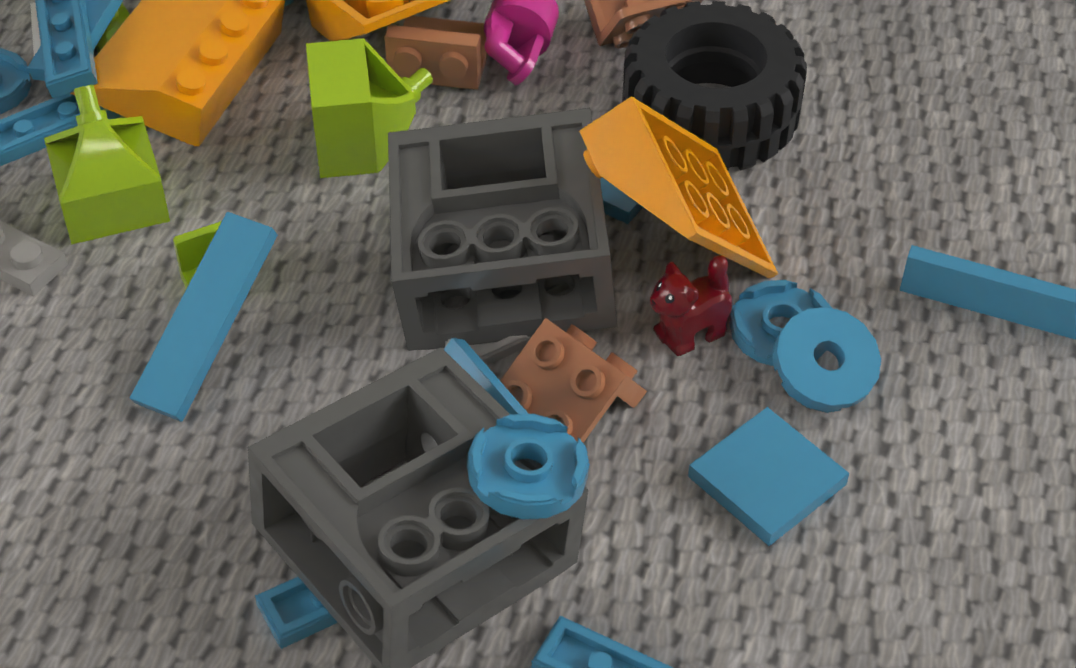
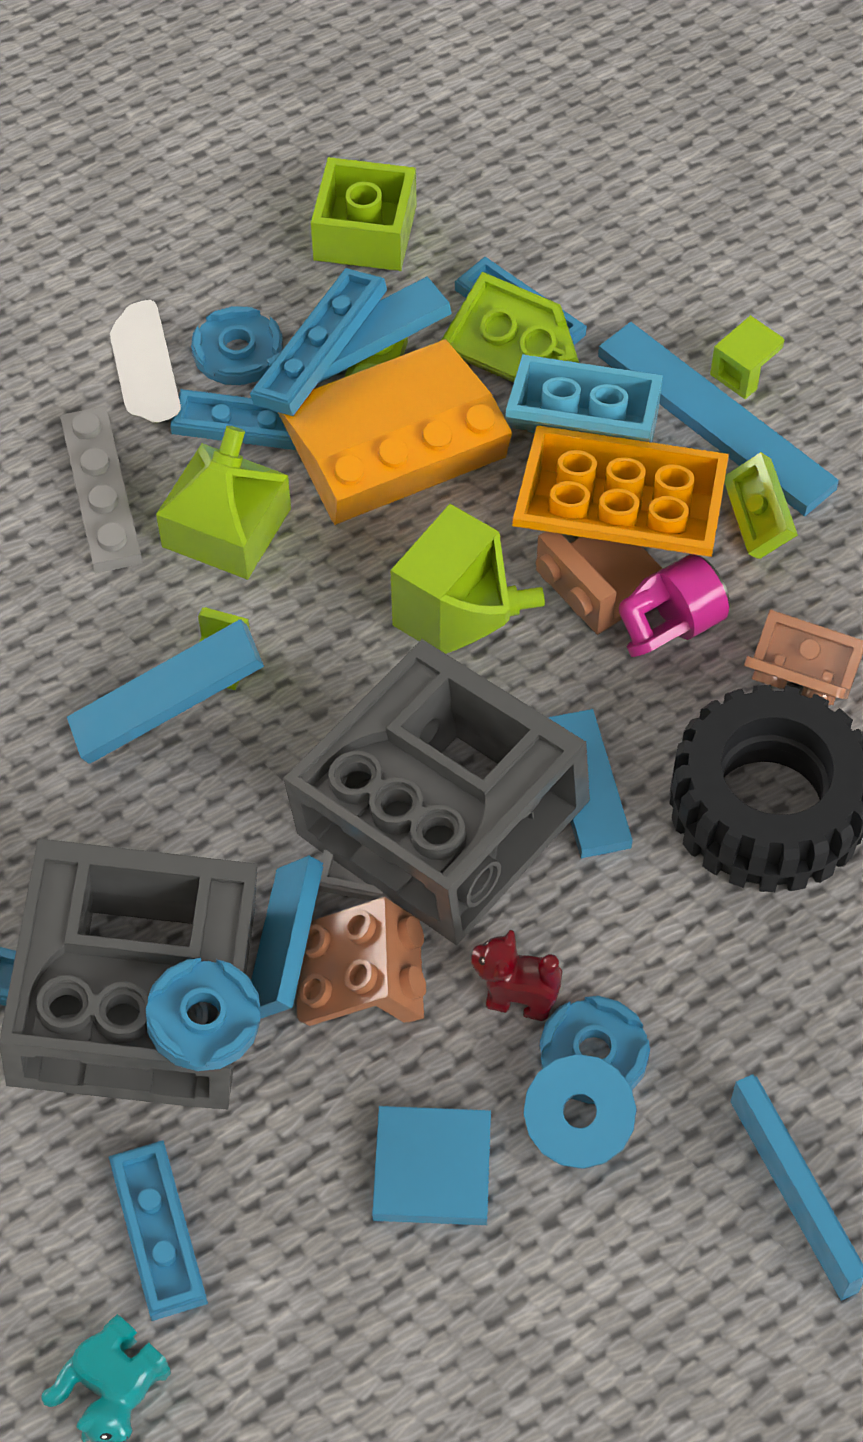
camera: 45 degrees right, 10 degrees up
light orange slope [579,96,778,278] -> none

